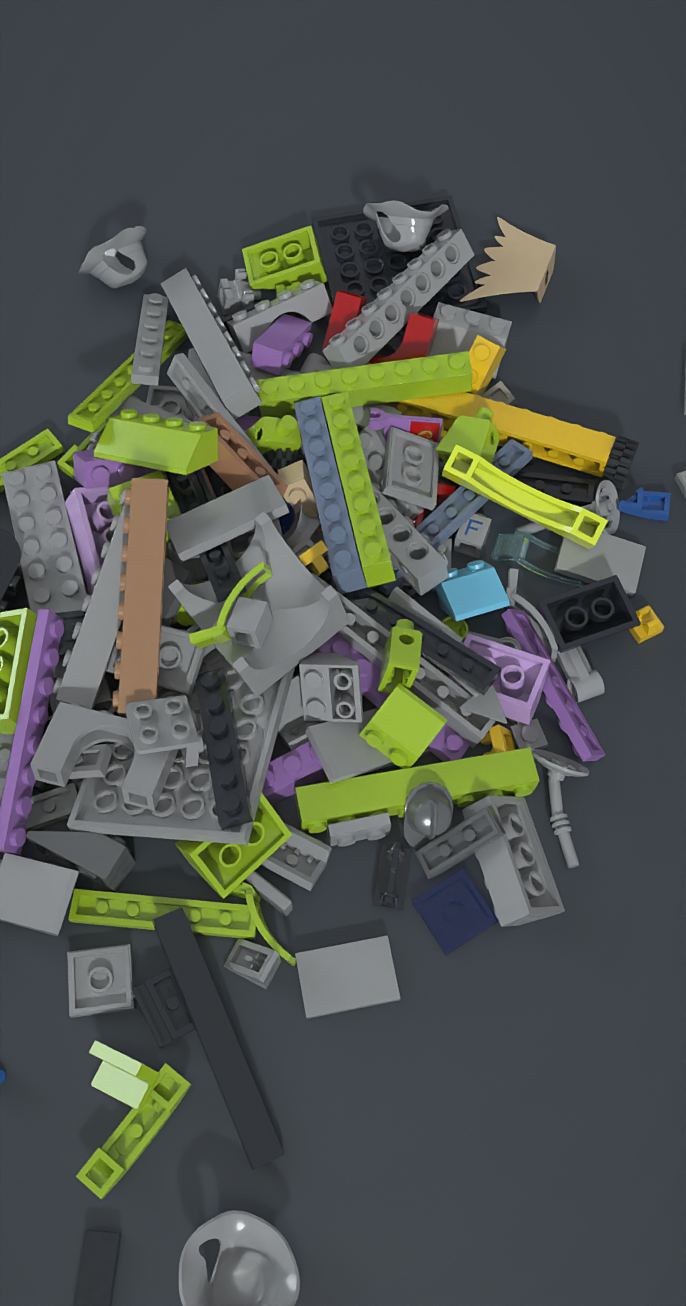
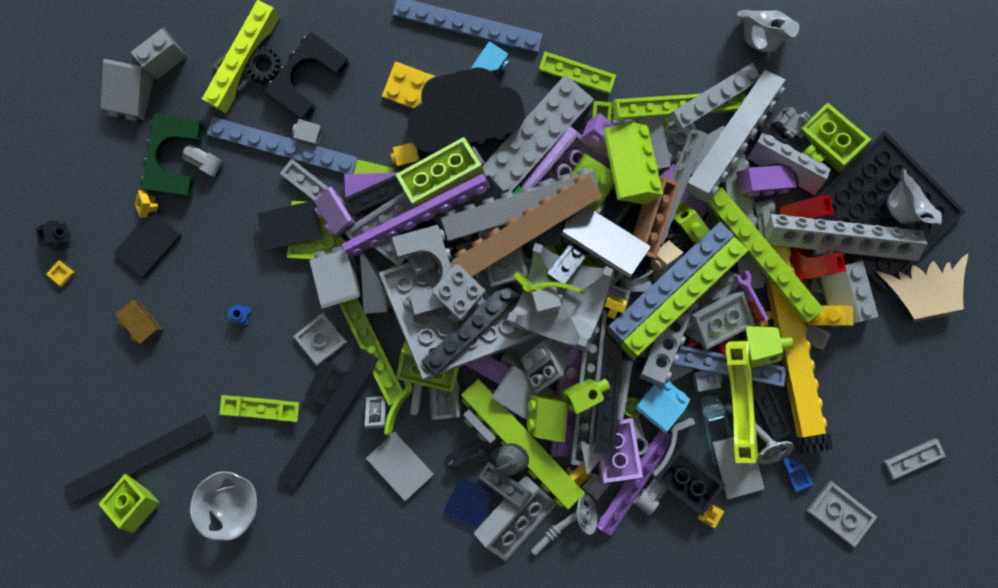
camera: 55 degrees right, 20 degrees up
panel [89,1040,159,1110] -> none

